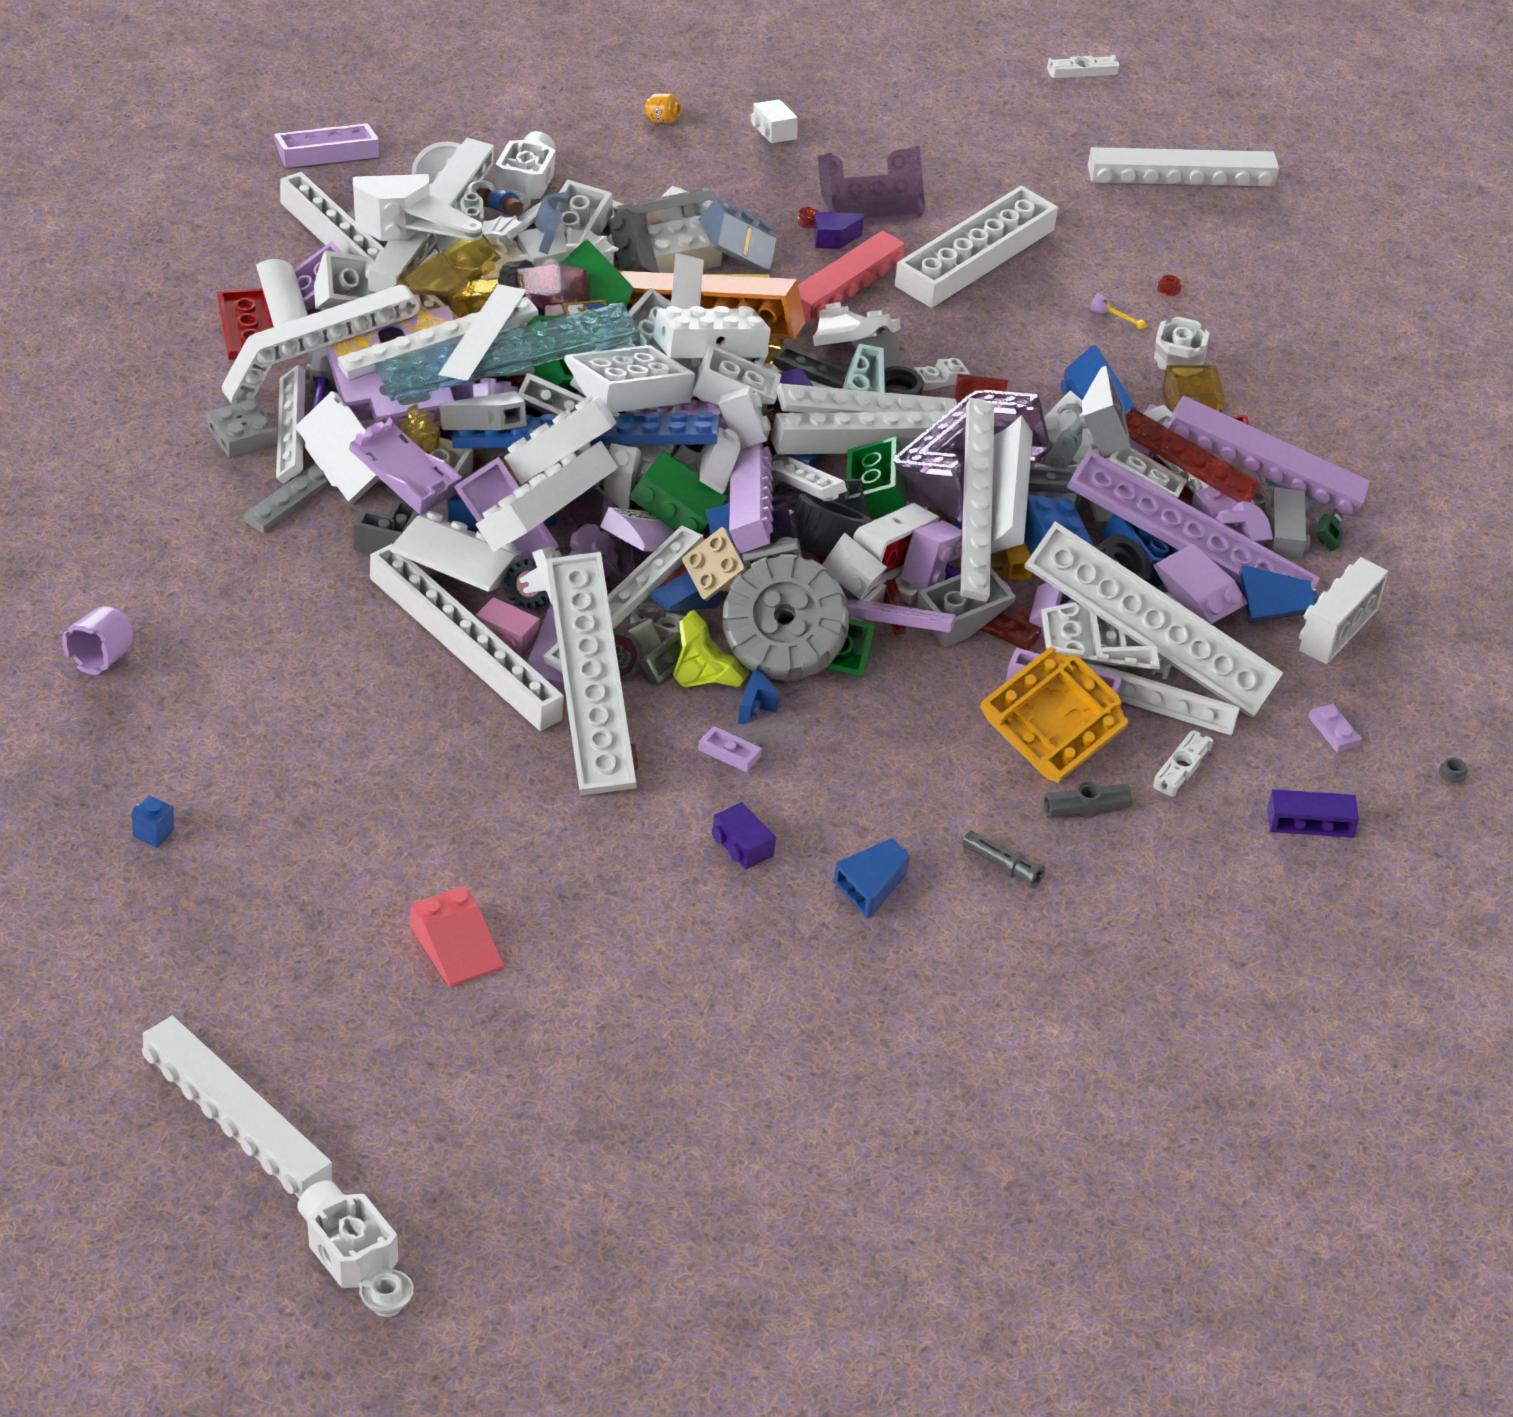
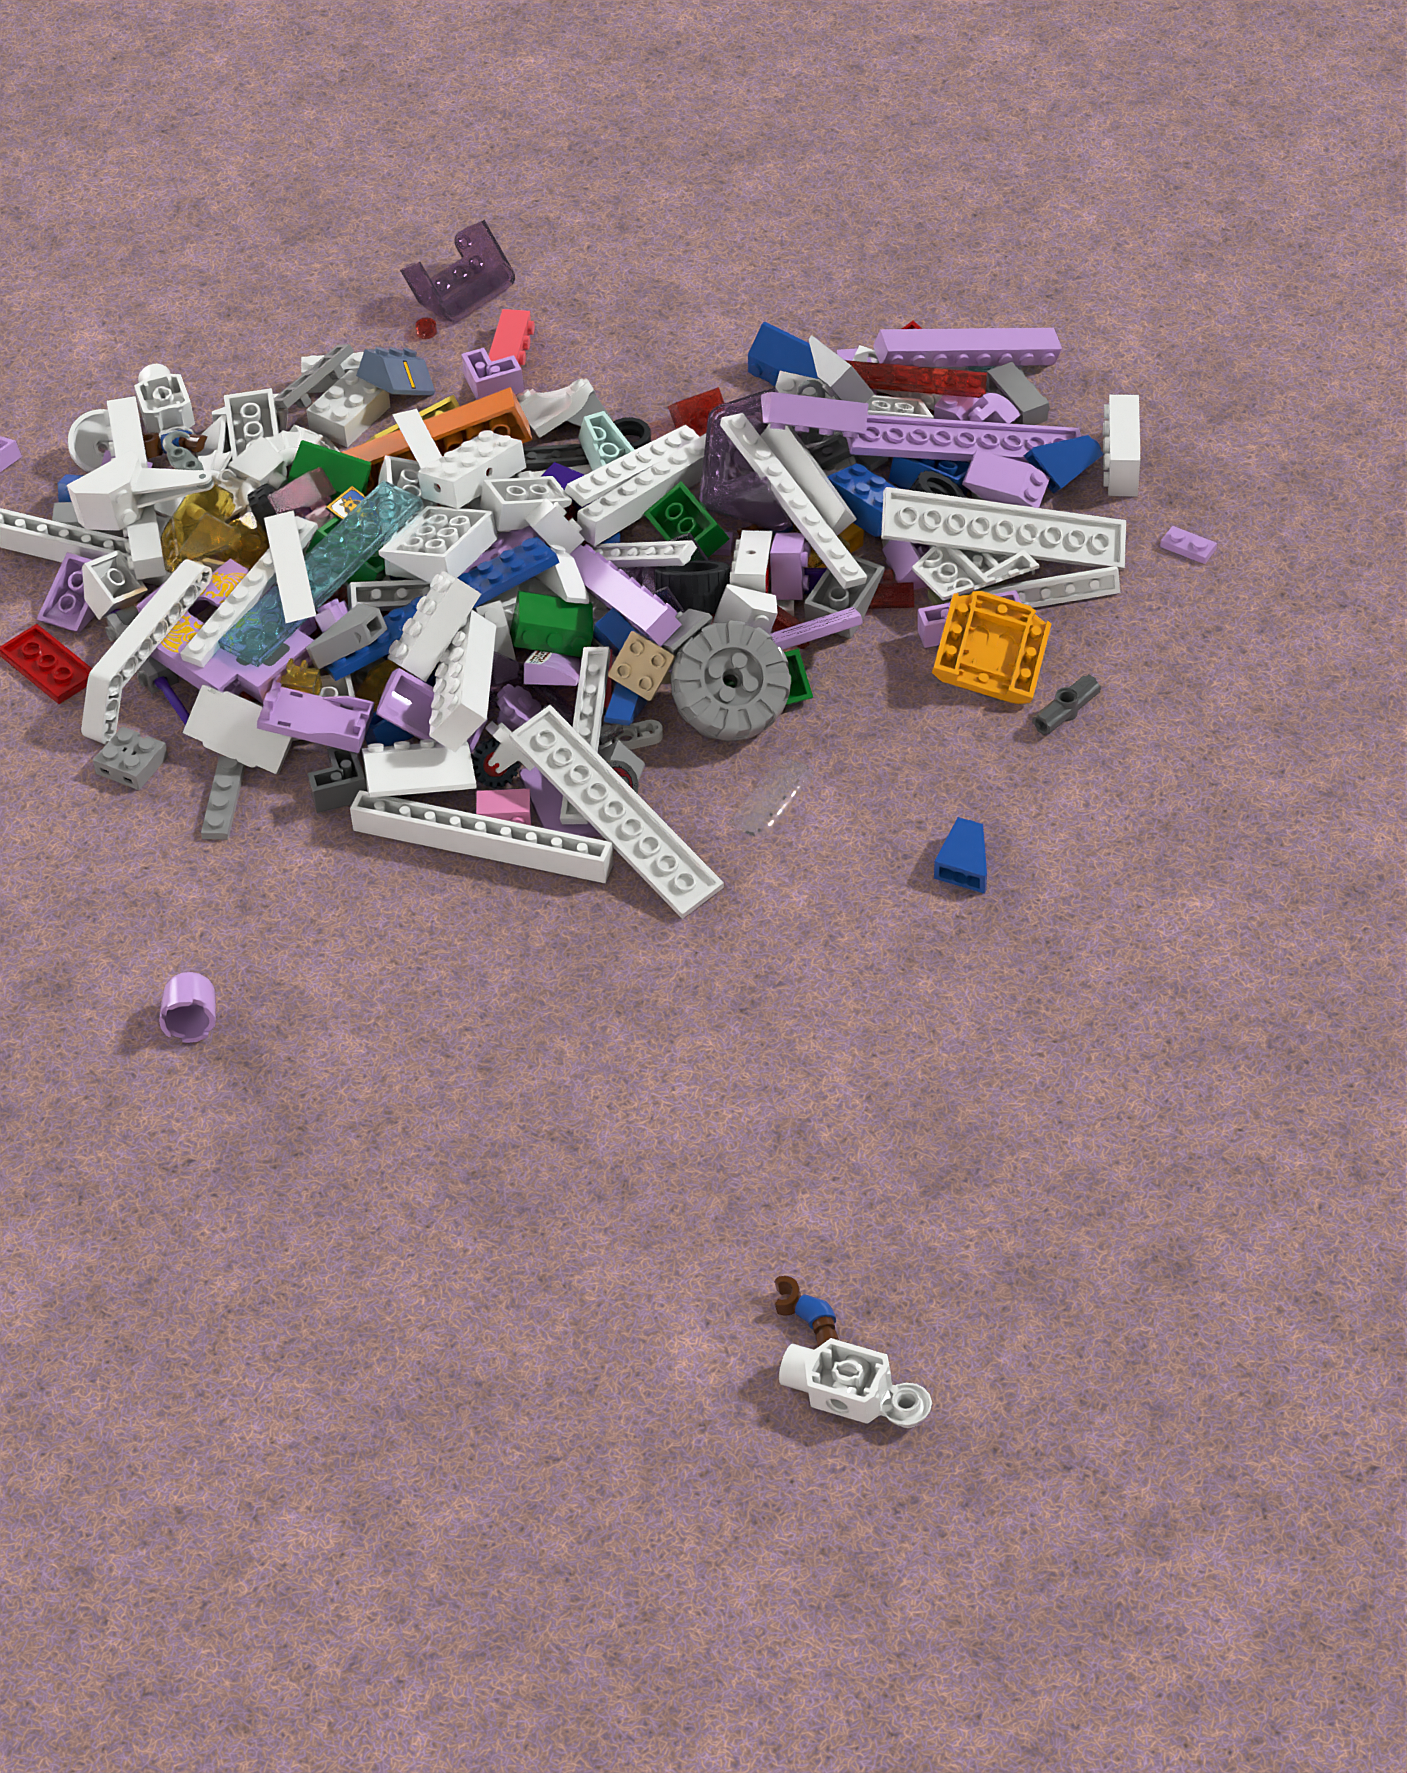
camera: 25 degrees left, 5 degrees up
blue brick [131,795,174,847] -> none
white brick [142,1015,332,1199] -> none
white brick [256,259,308,327] -> none
white plate [276,365,305,484] -> none
coral slope [410,886,504,987] -> none
sand blue piece [535,192,569,255] -> none
dark grey brick [608,208,659,273] -> none
dark grey plate [639,632,682,685] -> none
light orange head [645,93,681,124] -> none
neon yellow piece [673,610,751,688] -> none
lavender plate [698,726,762,772] -> none
dark purple brick [712,802,776,869] -> none
blue slope [738,669,779,726] -> none
white brick [751,100,798,143] -> none
dark purple slope [814,212,864,249] -> none
white brick [894,186,1058,308] -> none
white slope [913,358,970,390] -> none
dark grey pin [962,830,1046,889] -> none
white piece [1047,55,1119,78] -> none
white brick [1088,147,1279,186] -> none
hinge [1089,293,1147,330] -> none
white piece [1153,730,1213,797] -> none
white brick [1154,317,1210,376] -> none
clear red plate [1157,275,1182,296] -> none
clear yellow brick [1162,365,1225,413] -> none
dark purple brick [1267,789,1359,838] -> none
dark green plate [1316,508,1343,551] -> none
dark grey plate [1439,757,1467,783] -> none
none -> lavender brick [461,348,524,400]
none -> lavender slope [761,392,869,438]
none -> reddish brown piece [774,1276,839,1347]

